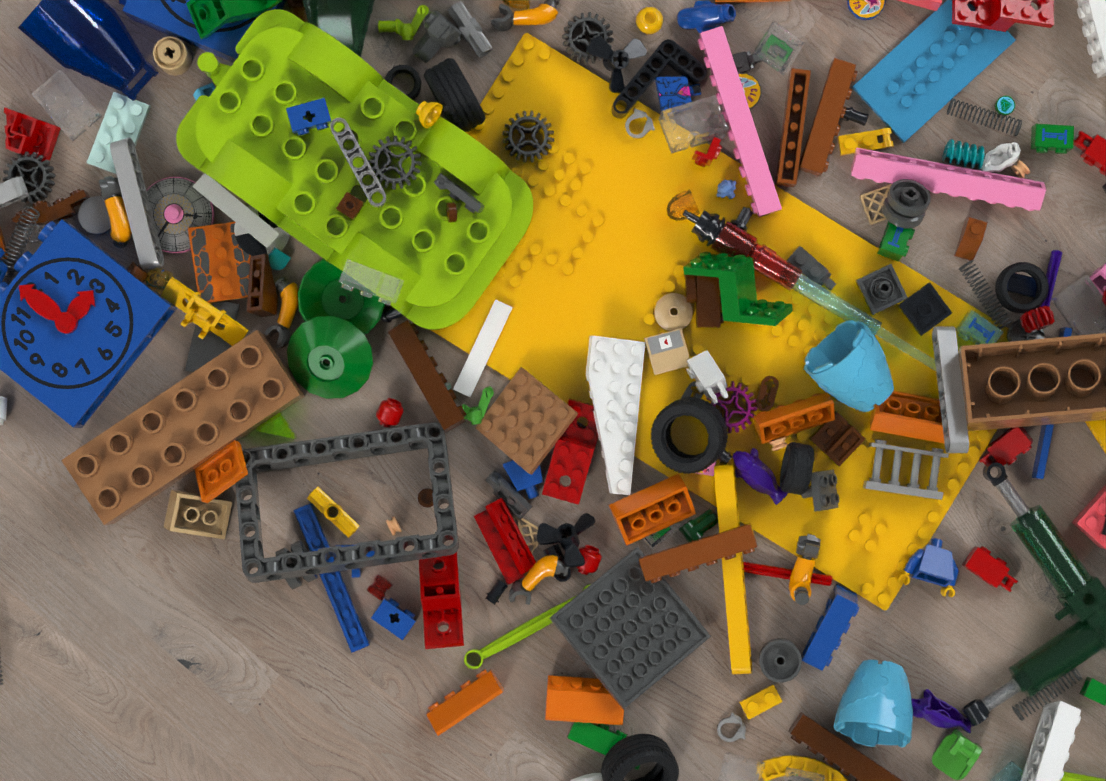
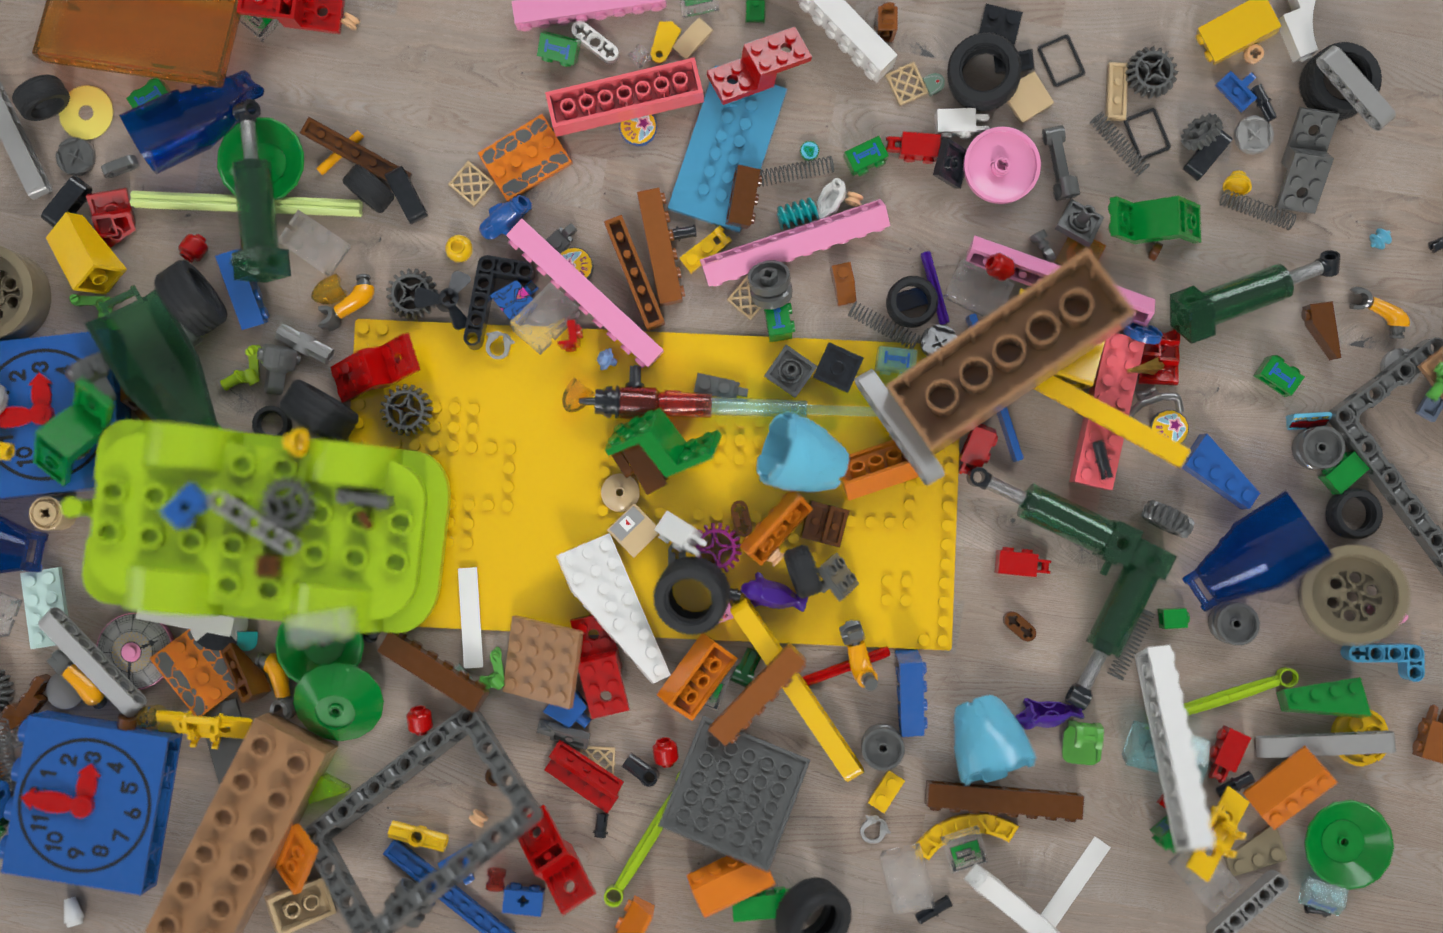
camera: 25 degrees left, 0 degrees up
light orange piece [509,555,569,605] -> none
black piece [537,513,596,567] -> none
clear tile [753,21,805,75] -> none
light grey fence [863,439,949,500] -> none
torso [897,538,959,597] -> none
red gear [1020,306,1055,333] -> none
none -> red bracket [330,333,421,403]
none -> reddish brown brick [725,164,762,229]
none -> reddish brown beam [1003,611,1036,642]

